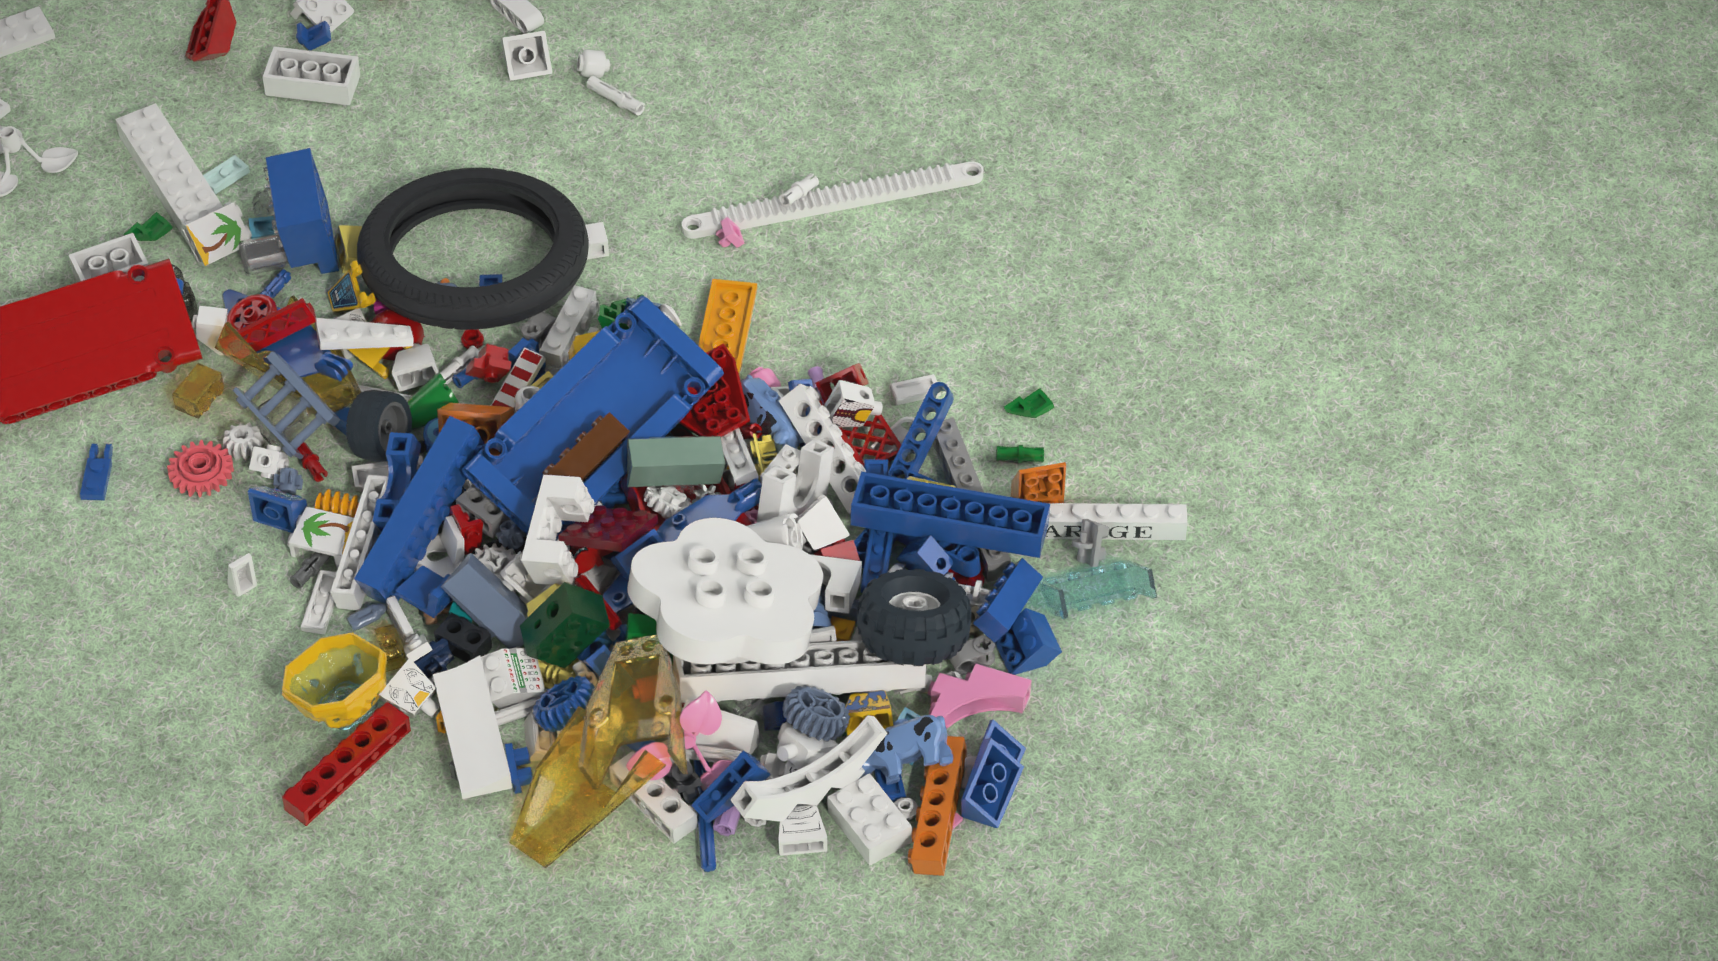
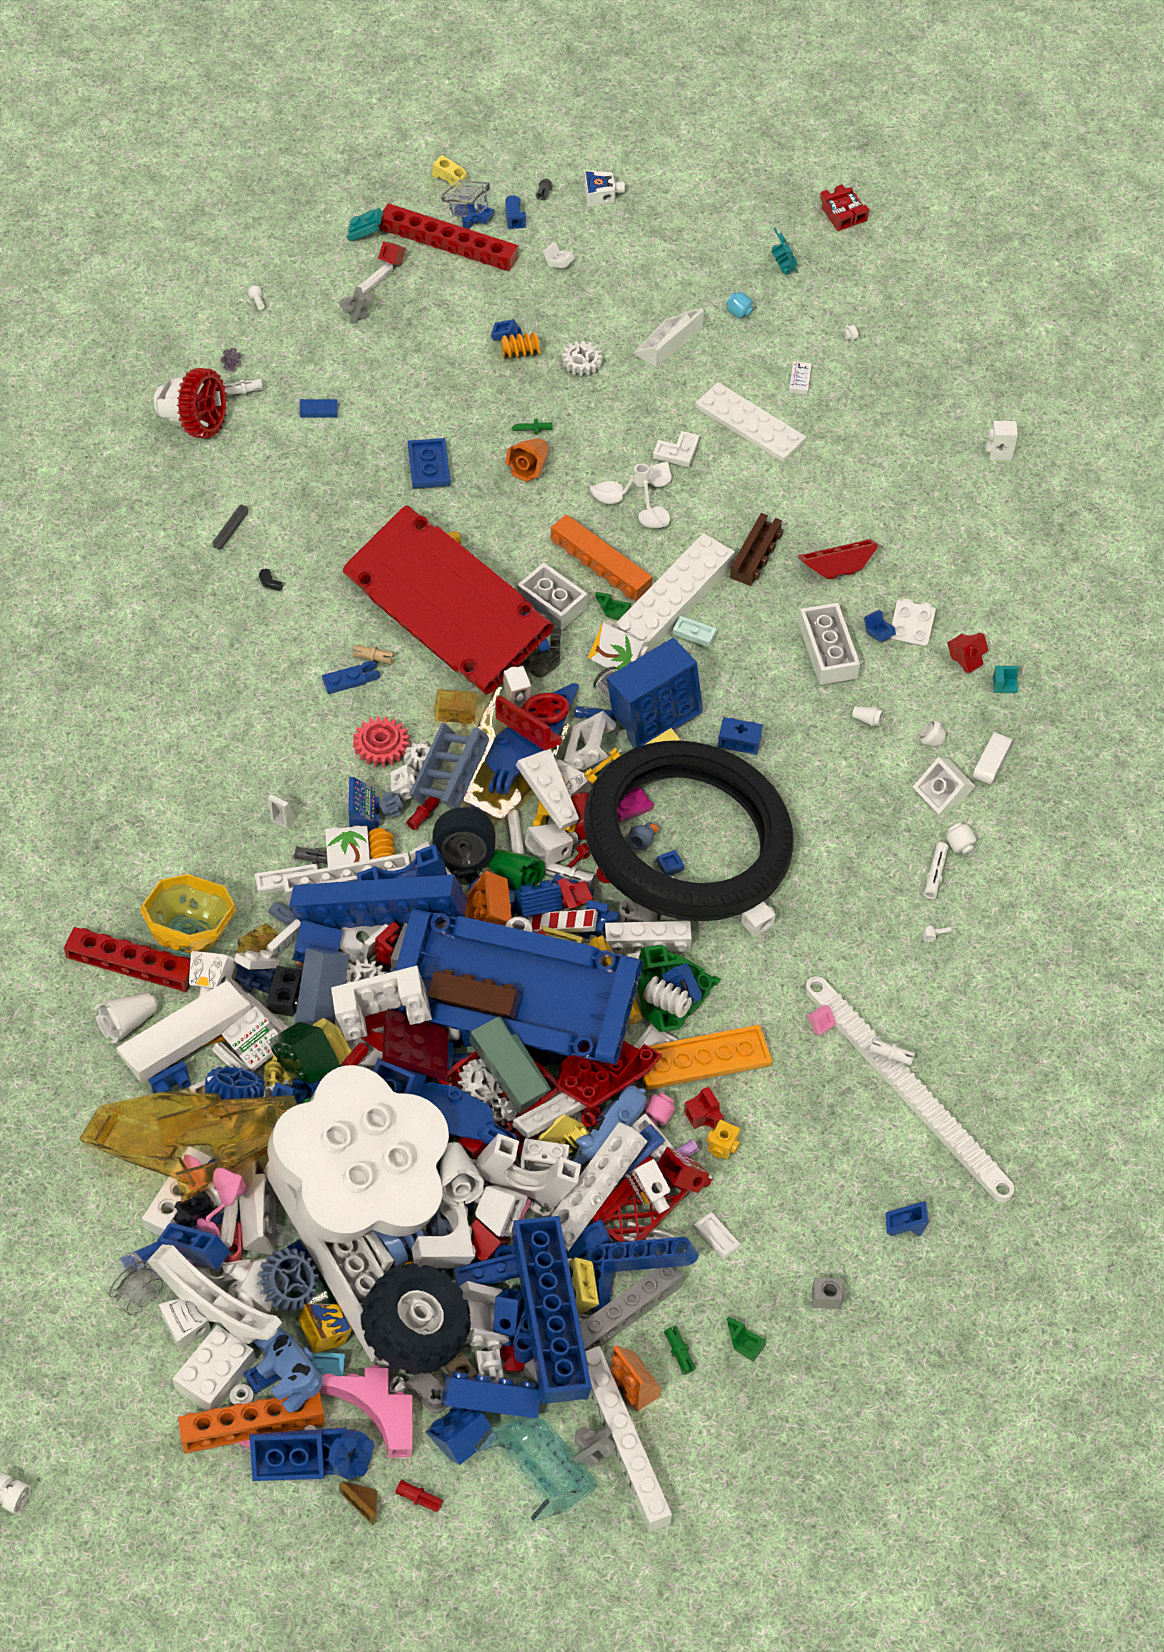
camera: 65 degrees right, 5 degrees up
none -> white cone [95,993,158,1043]
none -> clear wheel [100,1252,164,1316]
none -> blue plate [329,1429,374,1479]
none -> pearl gold slope [339,1481,377,1525]
none -> tan pin [353,645,395,664]
none -> red axle [395,1479,443,1512]
none -> blue brick [514,880,563,918]
none -> orange brick [550,514,653,601]
none -> white panel [564,711,616,771]
none -> red hand [567,843,590,868]
none -> red brick [684,1086,724,1130]
none -> yellow brick [706,1120,740,1160]
none -> blue brick [717,717,763,755]
none -> reddish brown brick [730,513,784,586]
none -> light grey brick [812,1278,846,1309]
none -> white cone [852,706,884,727]
none -> blue slope [885,1201,929,1236]
none -> white cone [919,721,946,747]
none -> white hand [923,926,952,942]

